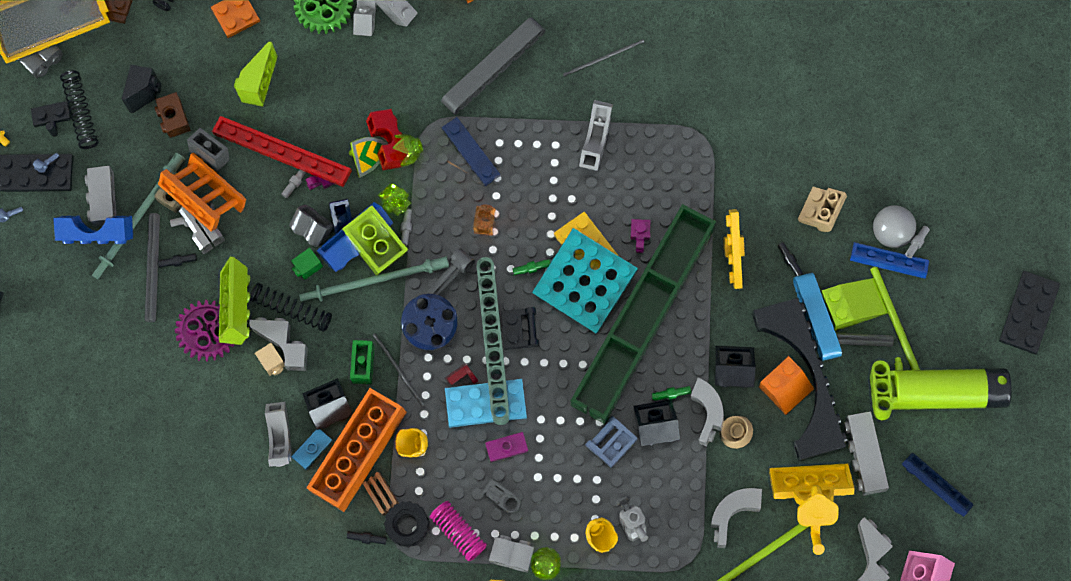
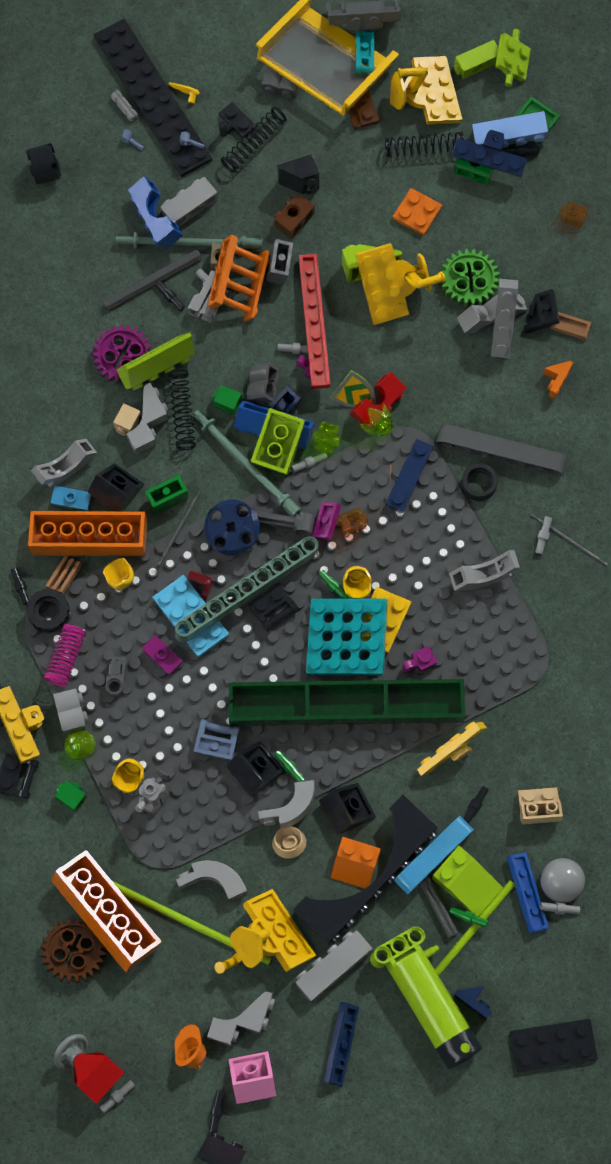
camera: 55 degrees right, 0 degrees up
none -> magenta plate [312,502,341,541]
none -> yellow hair [343,566,372,599]
none -> yellow plate [355,243,446,325]
none -> green bar [449,907,489,928]
none -> dark blue slope [453,986,492,1020]
none -> black tyre [461,463,498,501]
none -> light grey bar [535,516,552,555]

